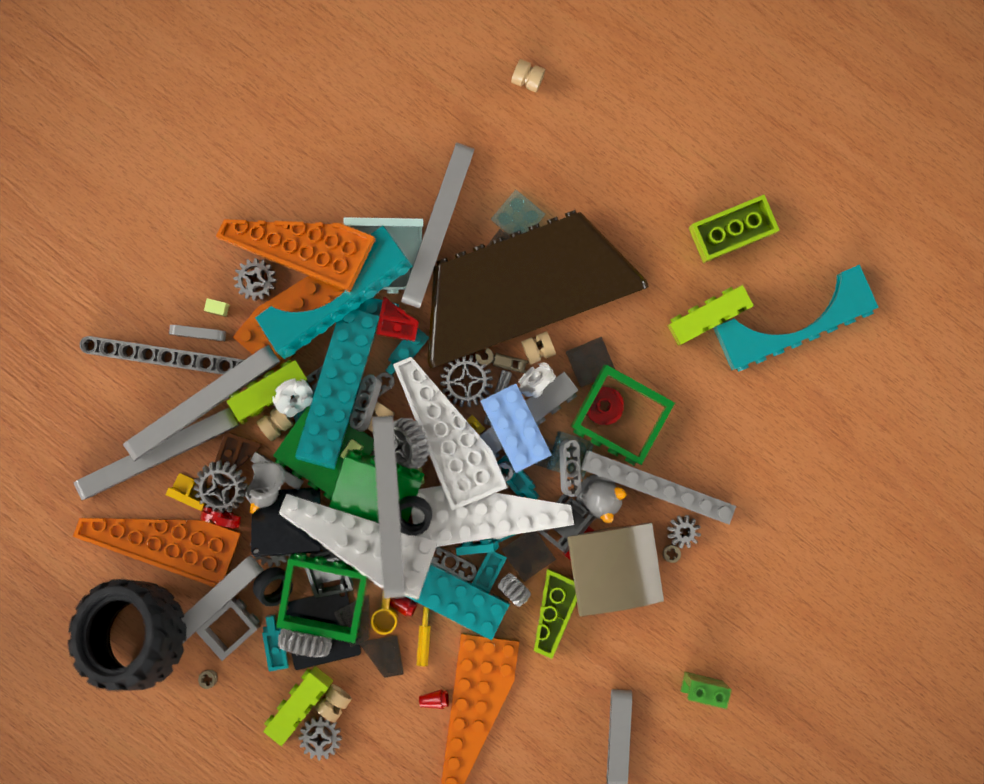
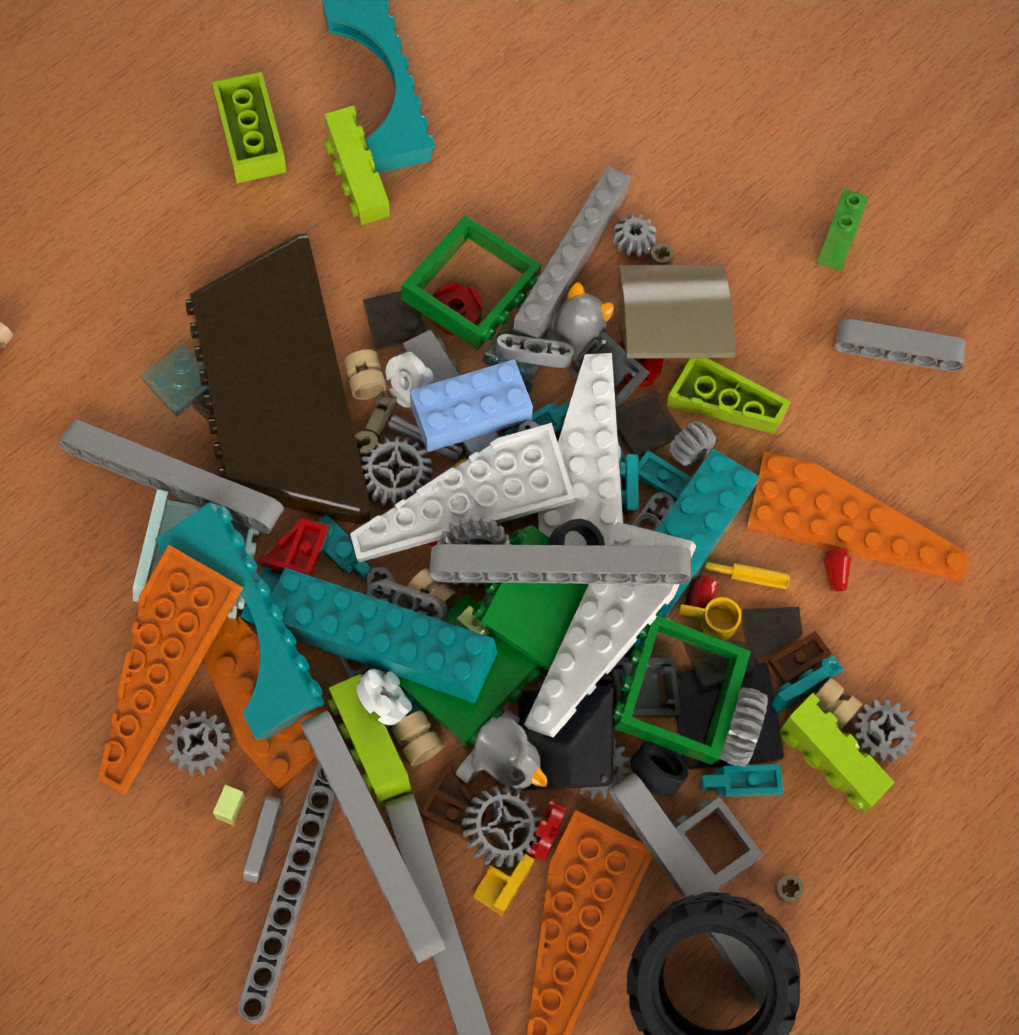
camera: 85 degrees left, 20 degrees down
none -> reddish brown plate [768,631,832,685]
none -> teal hinge [771,656,844,713]

